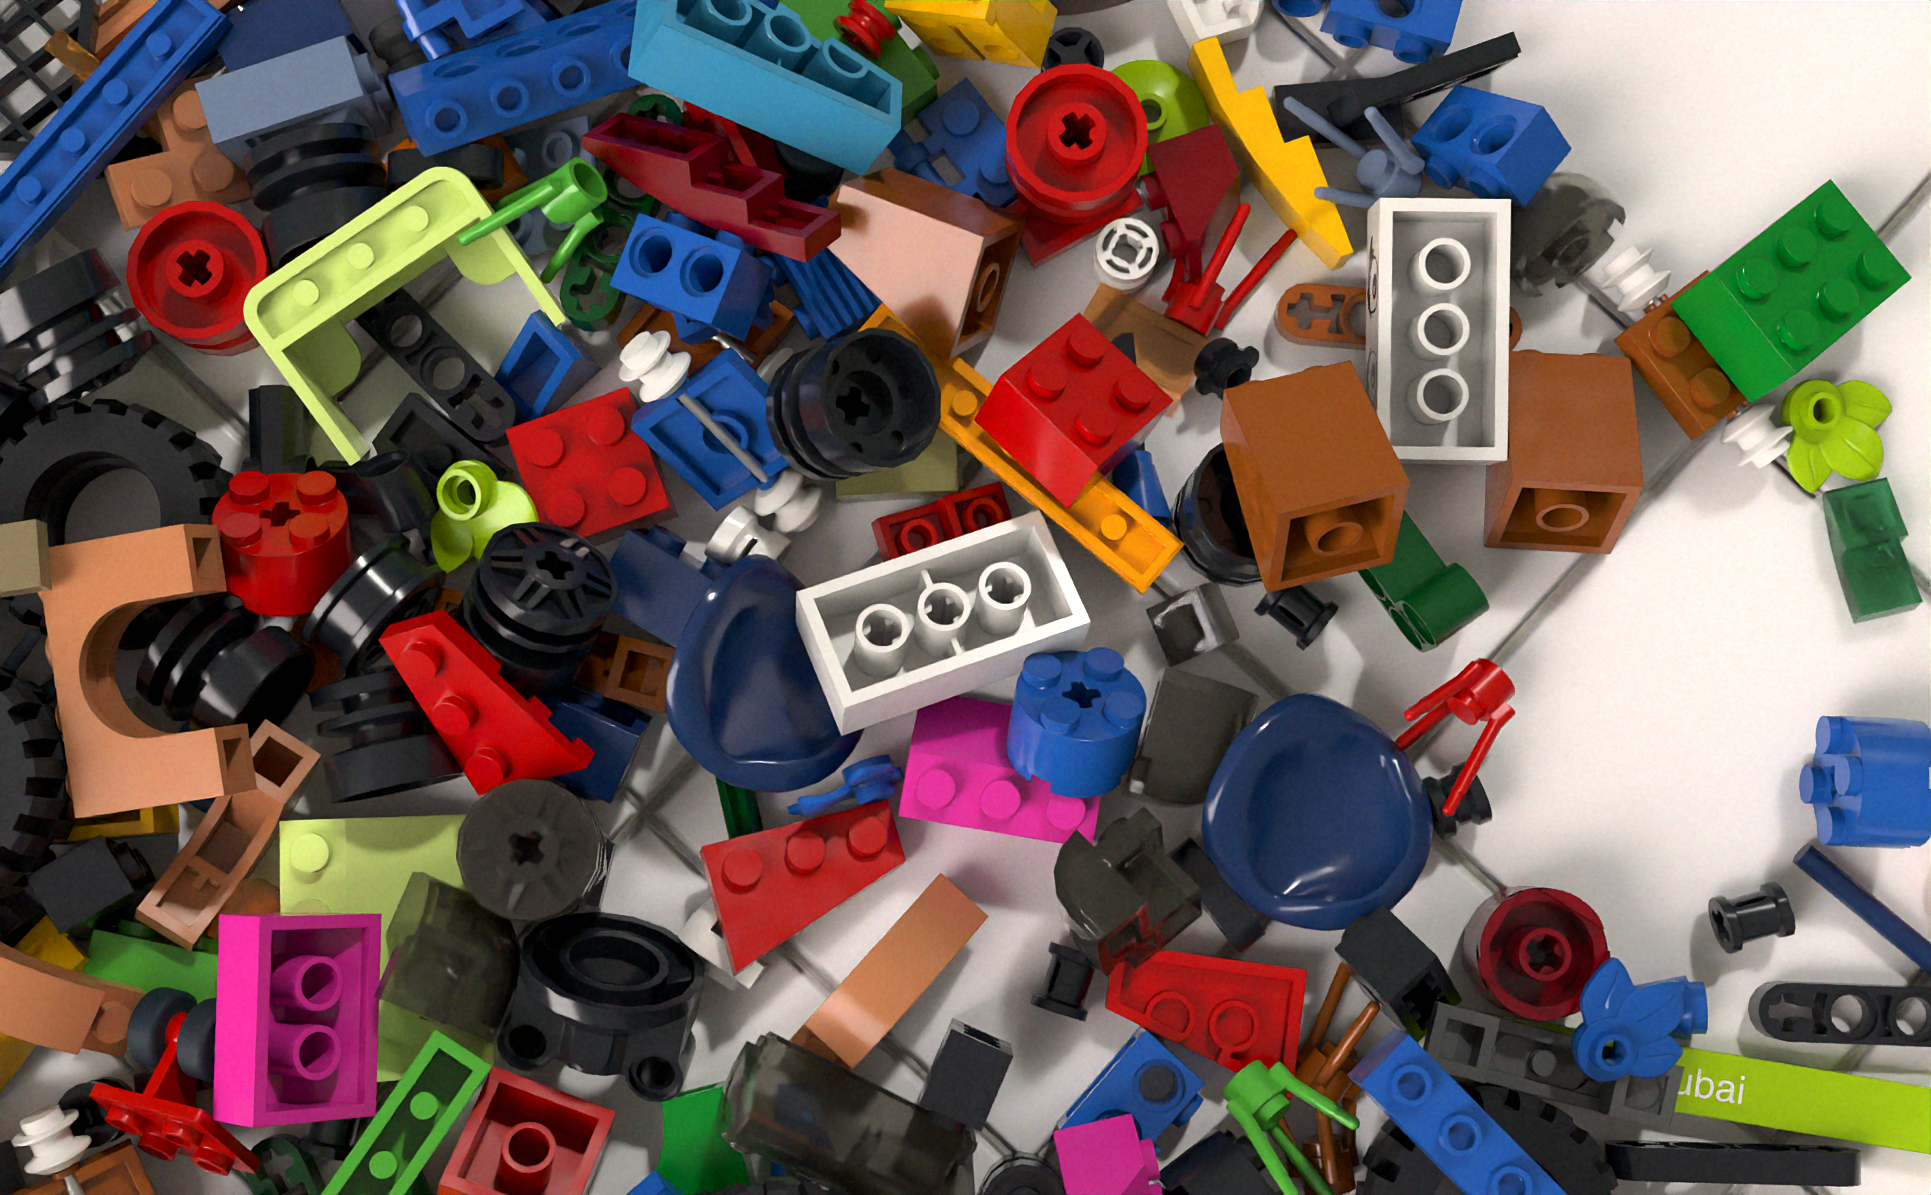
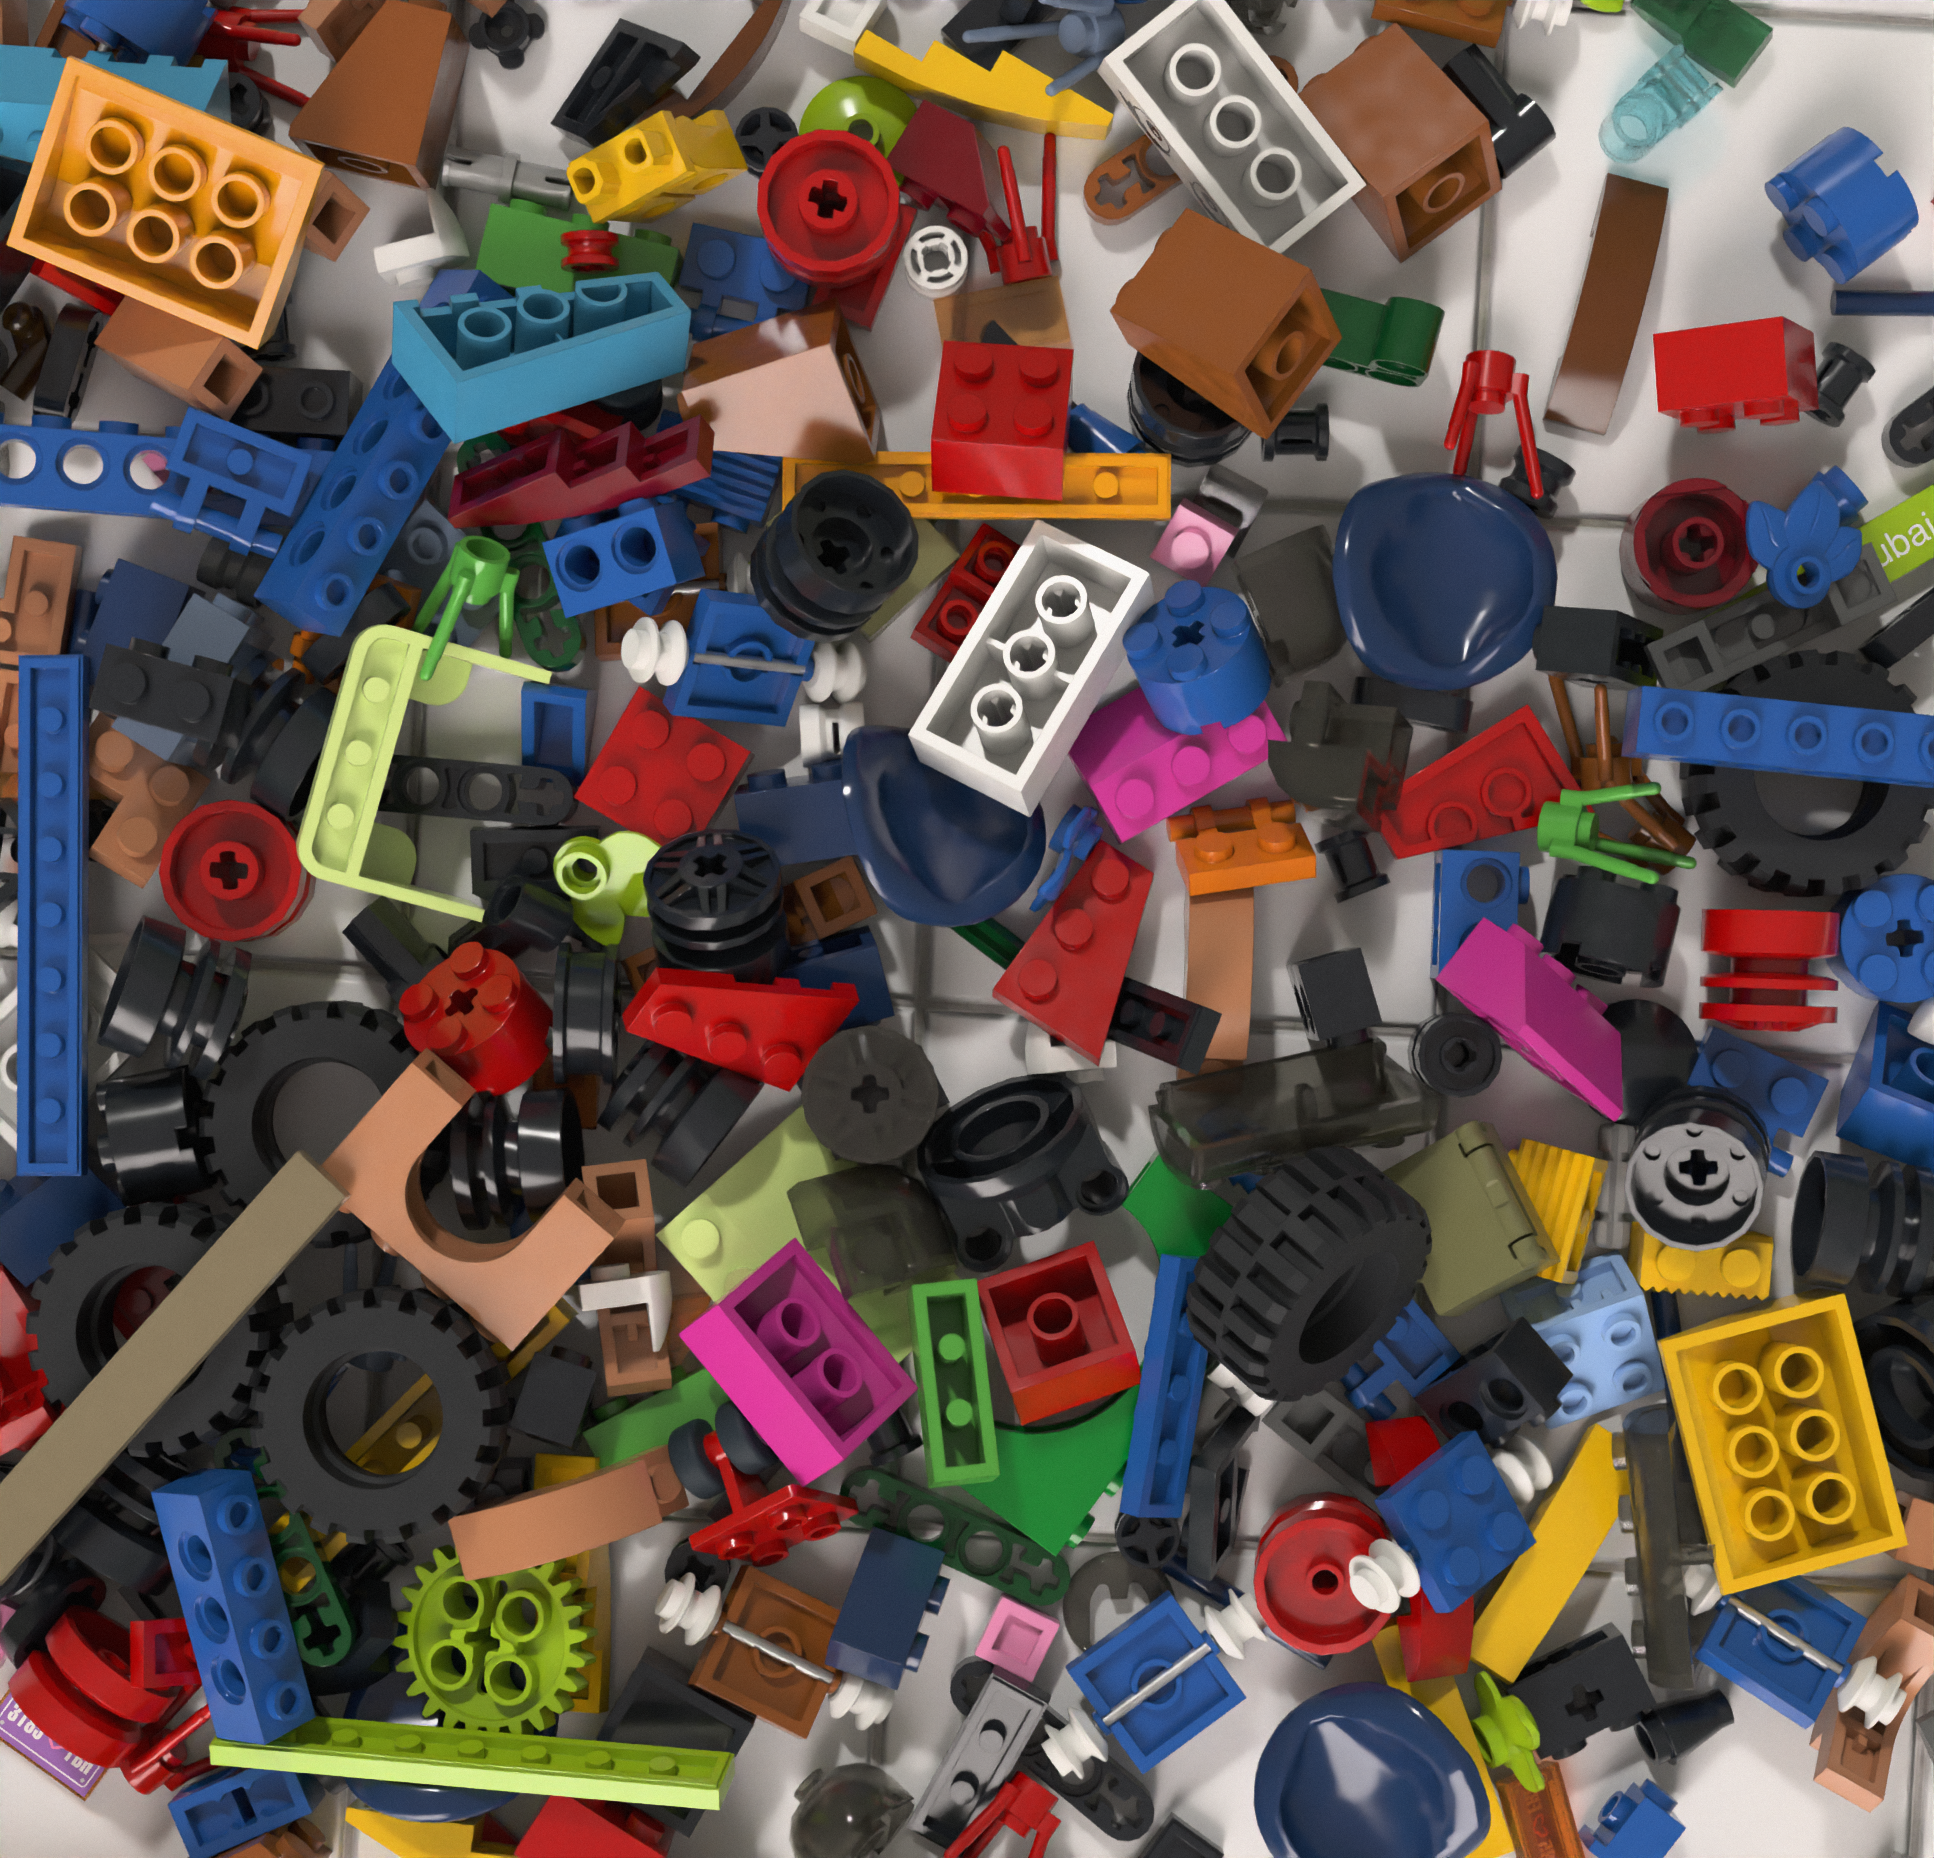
camera: 35 degrees left, 5 degrees up
black plate [1194,337,1259,401] -> none
none -> black brick [88,637,254,750]
none -> white plate [578,1263,672,1352]
none -> black tile [1107,977,1222,1075]
none -> bright pink plate [1150,498,1239,587]
none -> orange plate [1166,797,1316,896]
none -> black piece [1441,43,1556,179]
none -> reddish brown slope [1542,173,1669,436]
none -> clear light blue piece [1598,42,1724,164]
none -> red brick [1653,316,1819,434]

